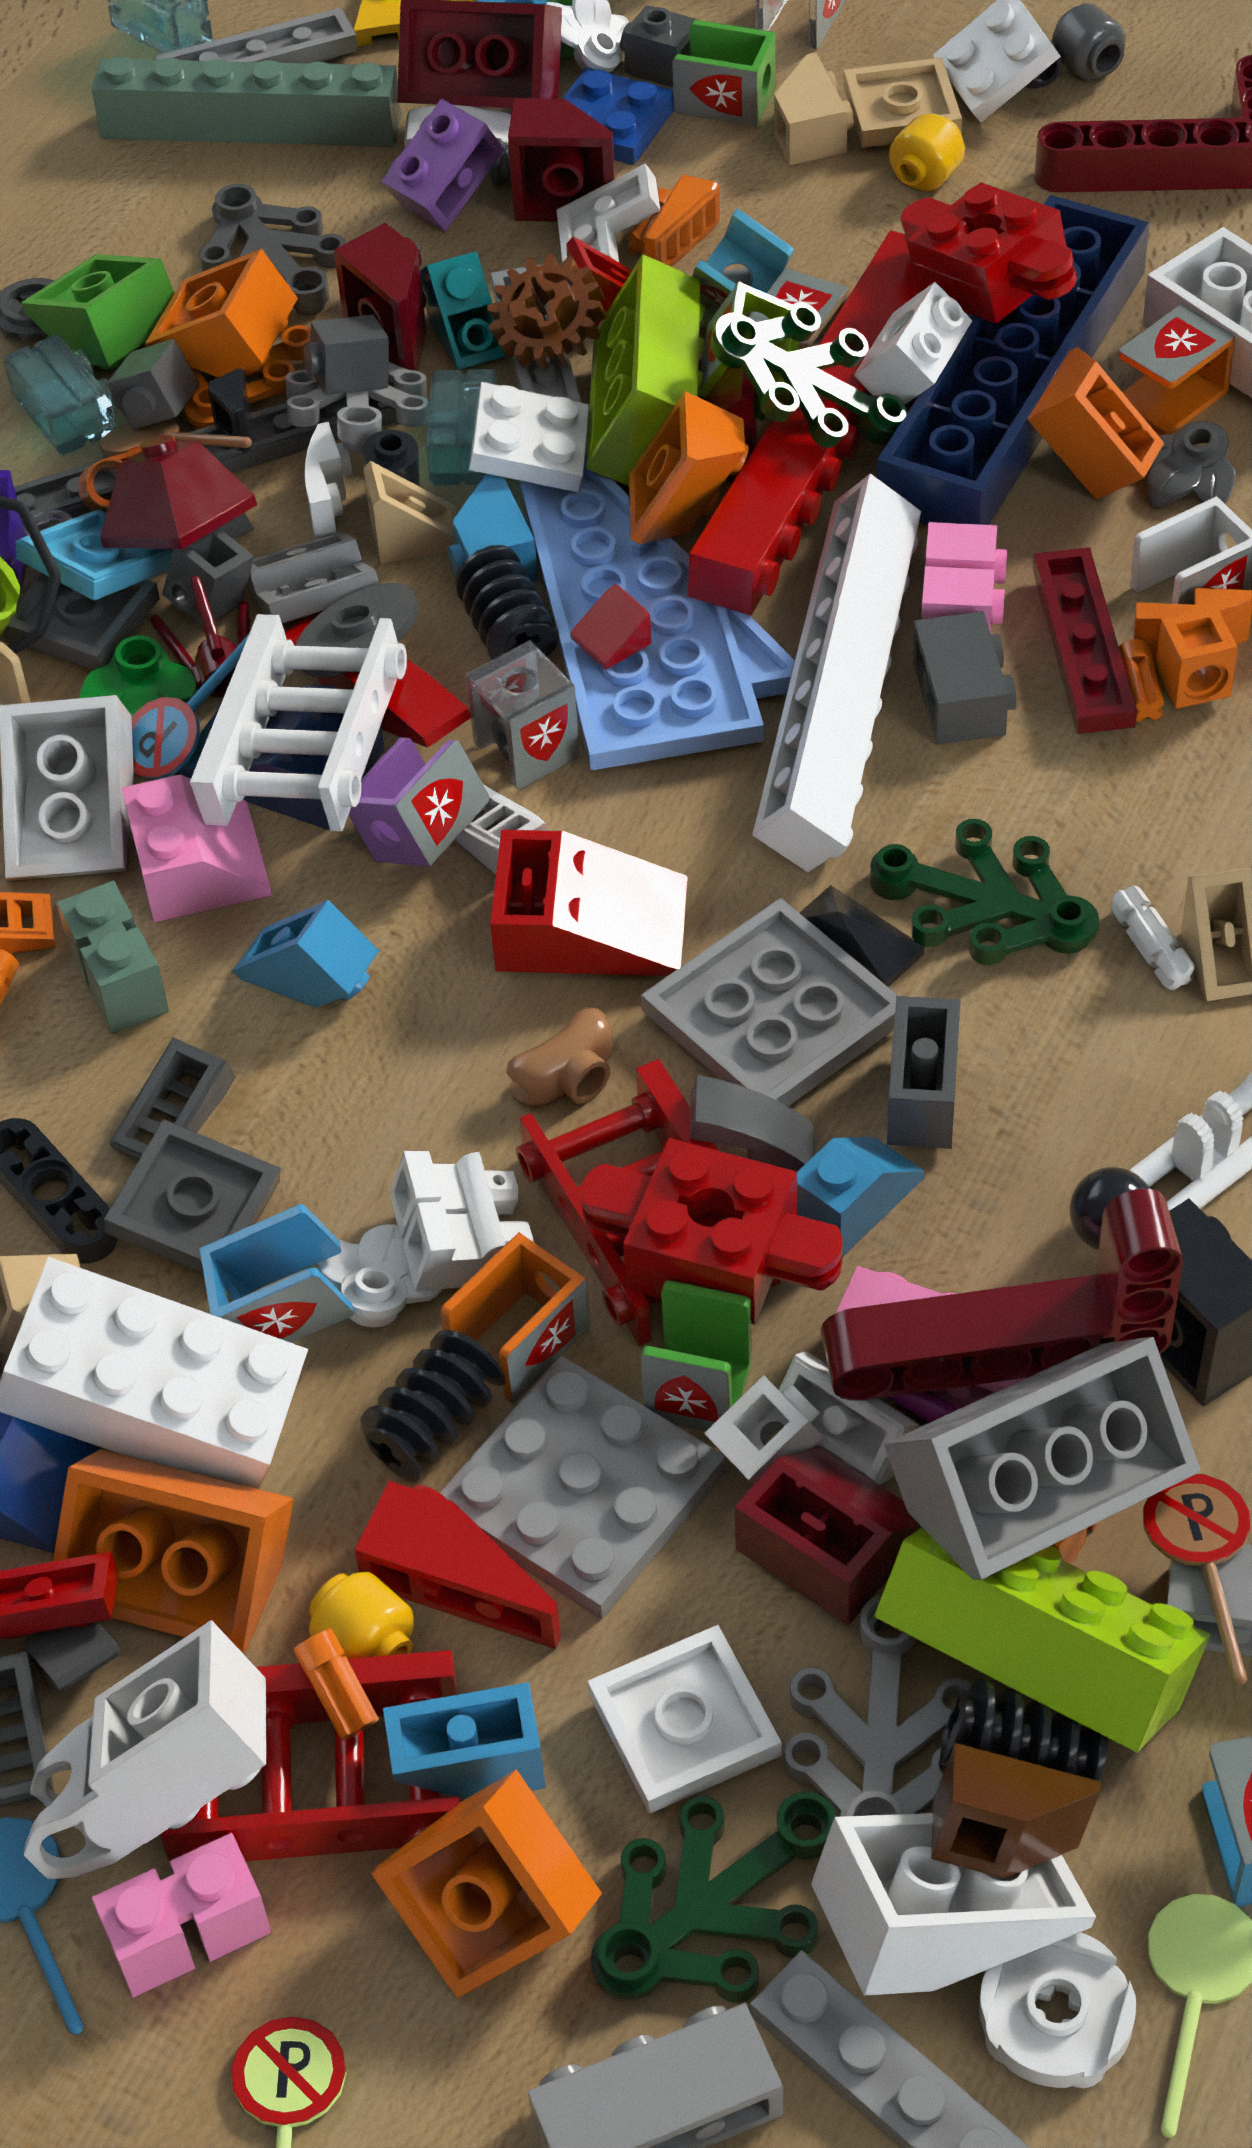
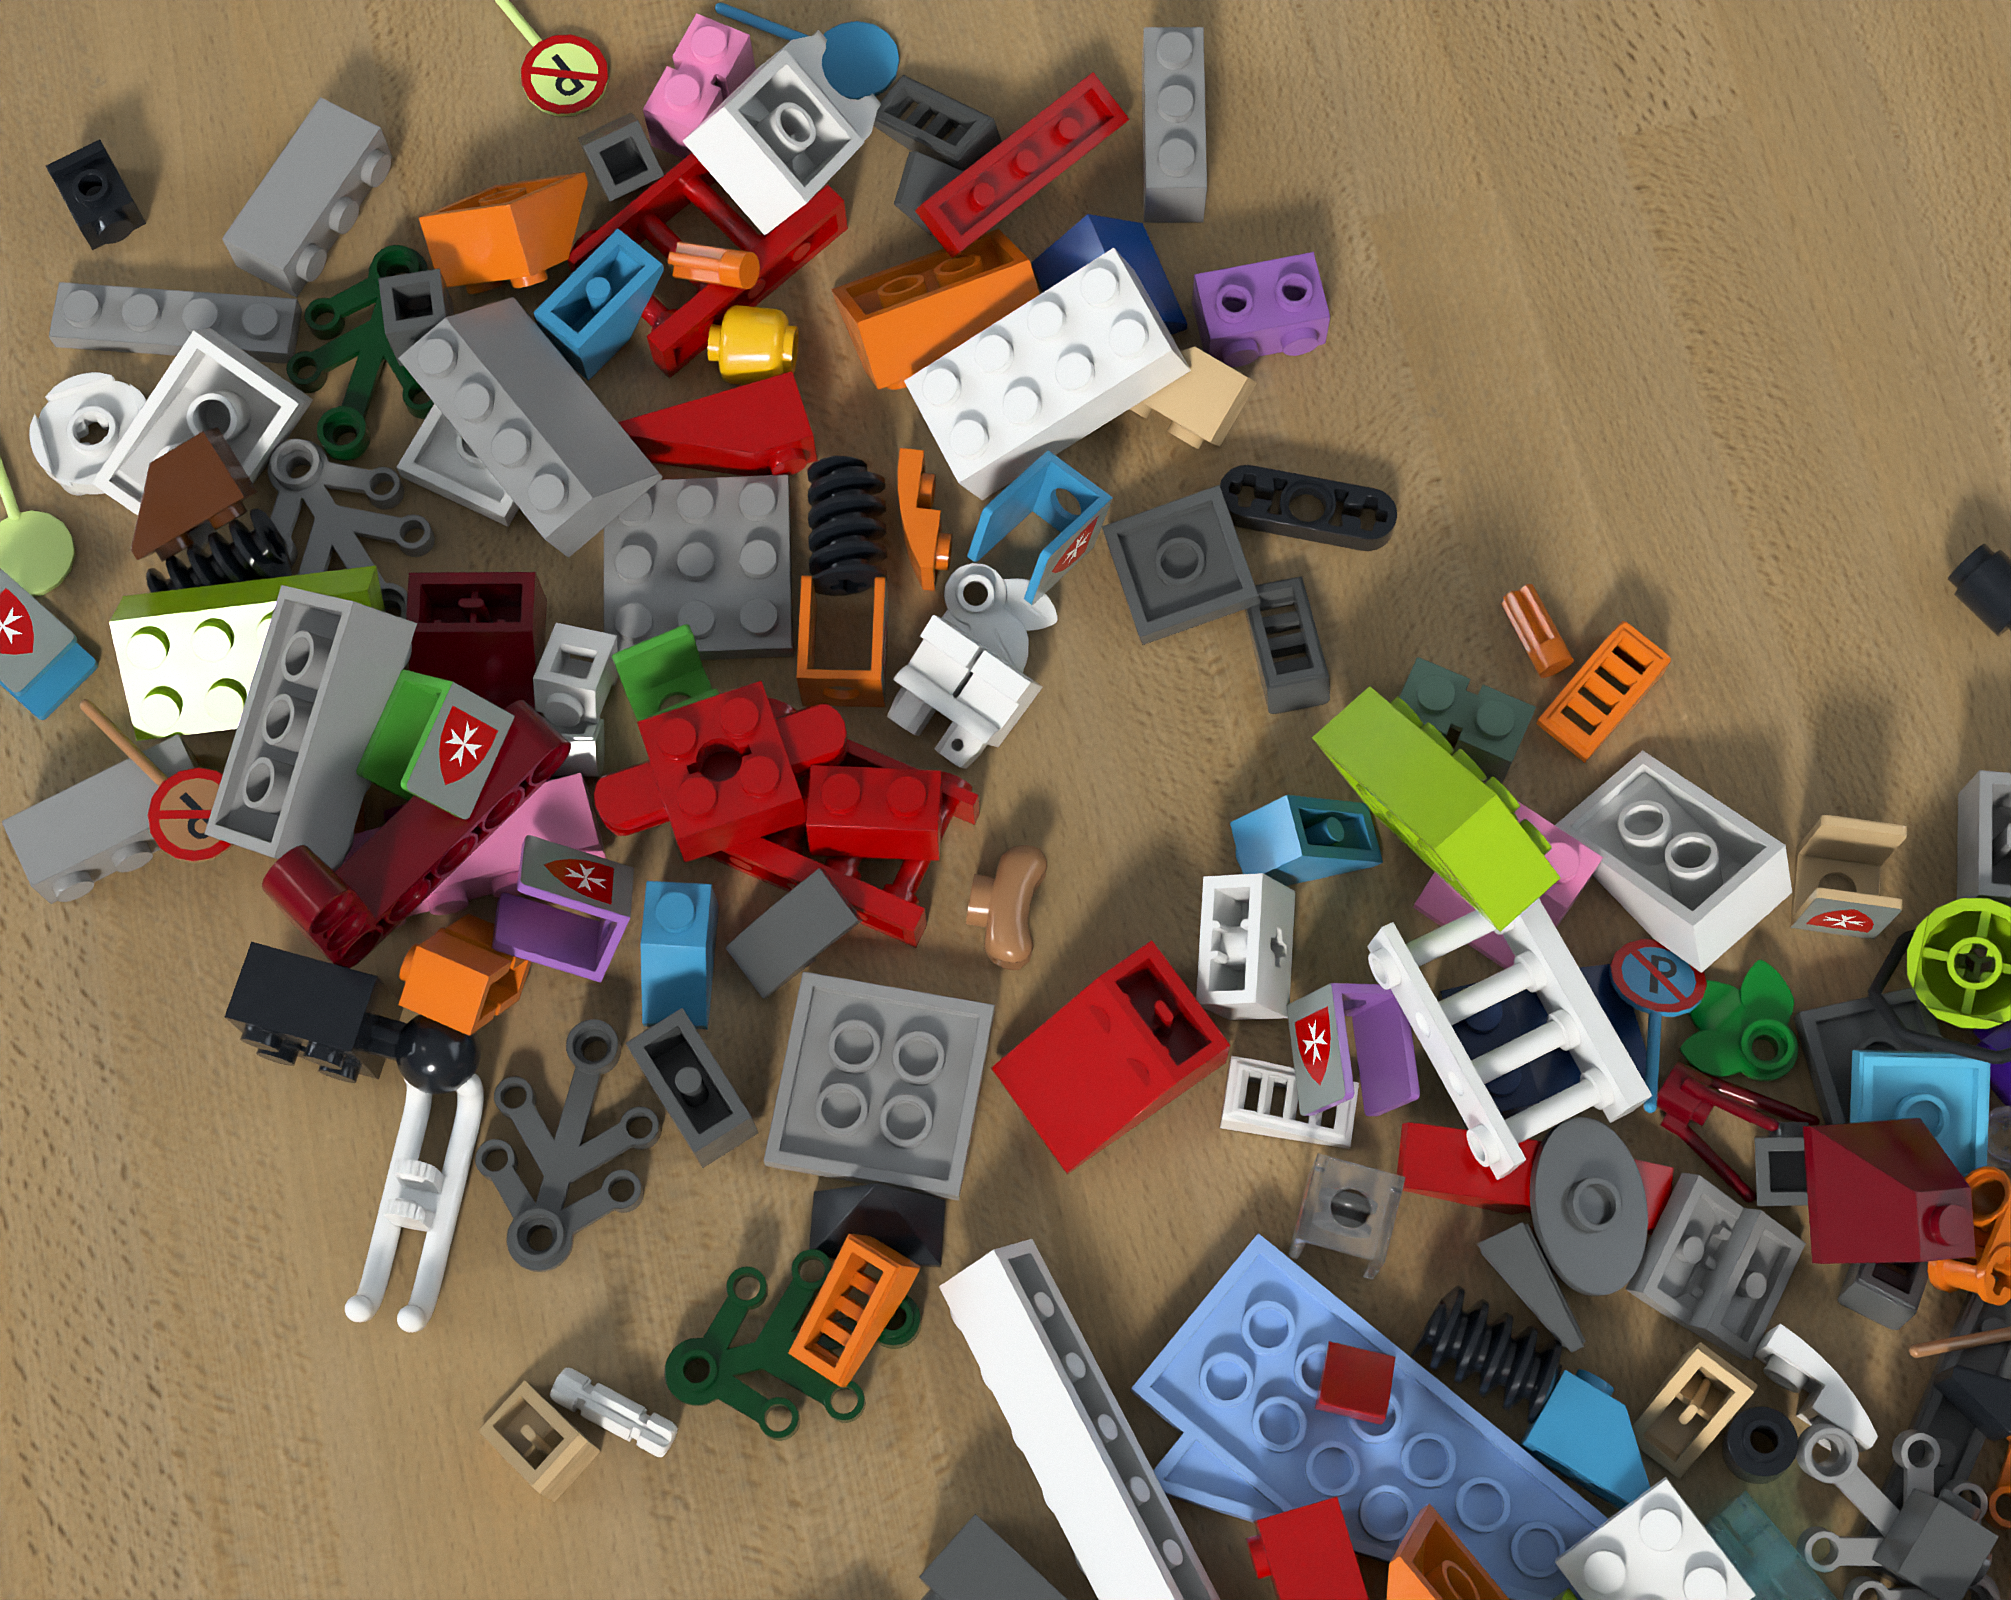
camera: 140 degrees right, 20 degrees up
none -> piece [356,669,515,819]
none -> dark grey brick [378,268,455,366]
none -> light grey slope [398,297,663,558]
none -> orange piece [398,913,532,1036]
none -> dark grey plant [475,1019,662,1272]
none -> medium lavender piece [492,835,634,983]
none -> dark grey brick [578,113,664,201]
none -> orange slope [788,1234,921,1387]
none -> red brick [806,765,943,861]
none -> orange slope [898,448,953,591]
none -> white brick [1196,873,1295,1020]
none -> lime brick [1312,686,1561,932]
none -> dark grey slope [1477,1222,1586,1353]

